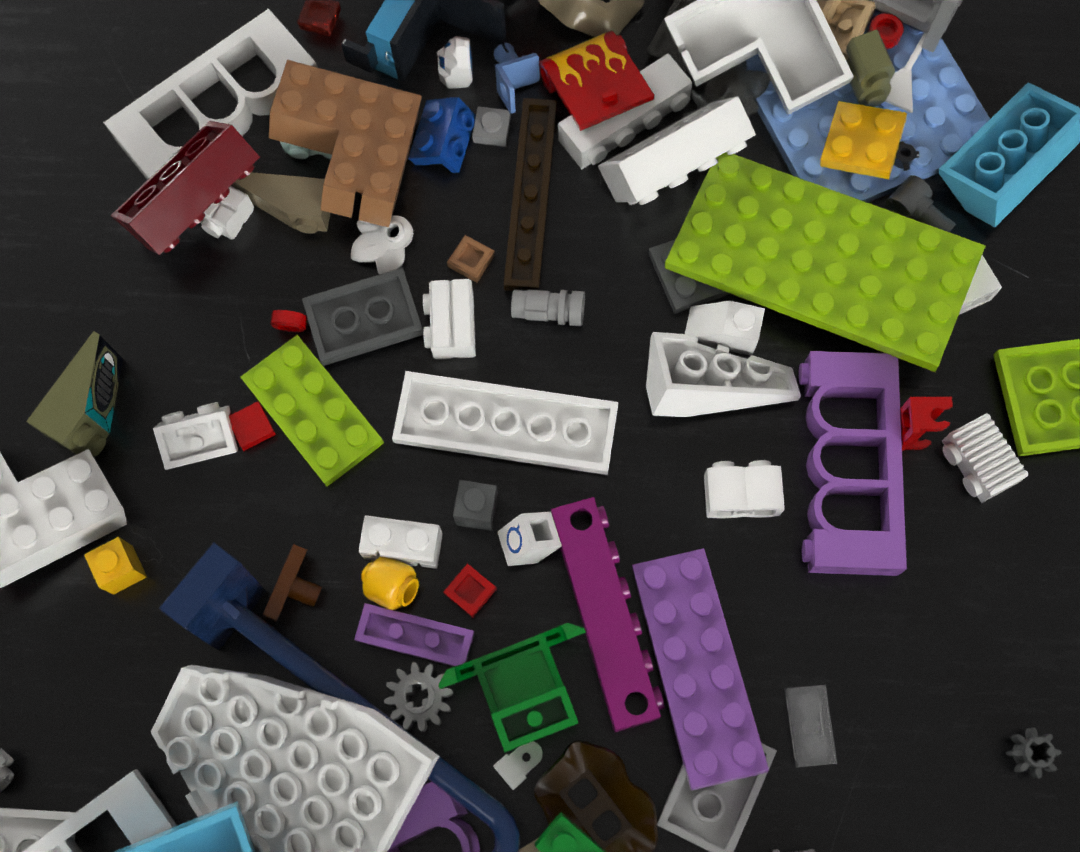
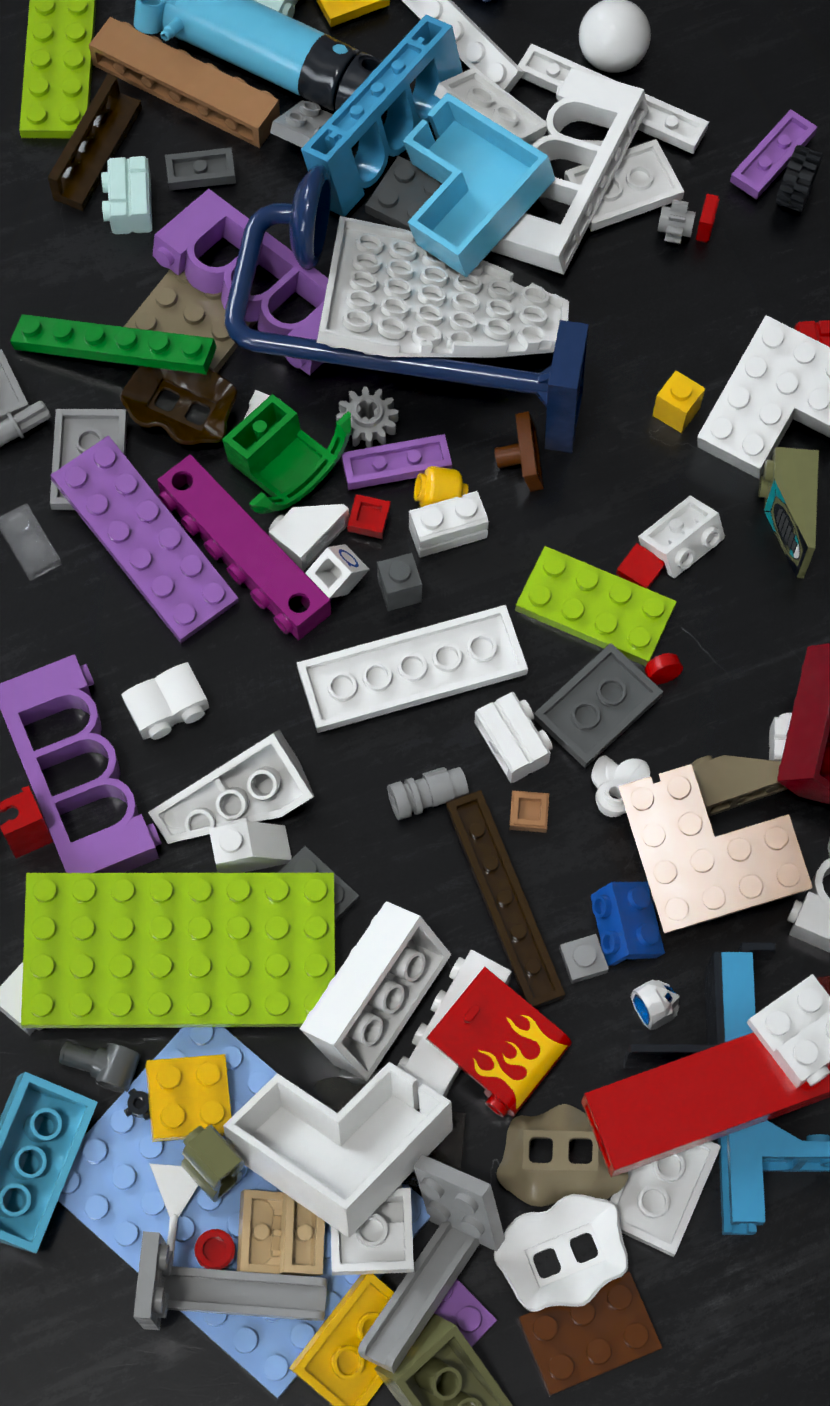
camera: 150 degrees right, 5 degrees down
medium blue bracket [494,43,540,114] -> none
none -> white slope [269,504,349,571]

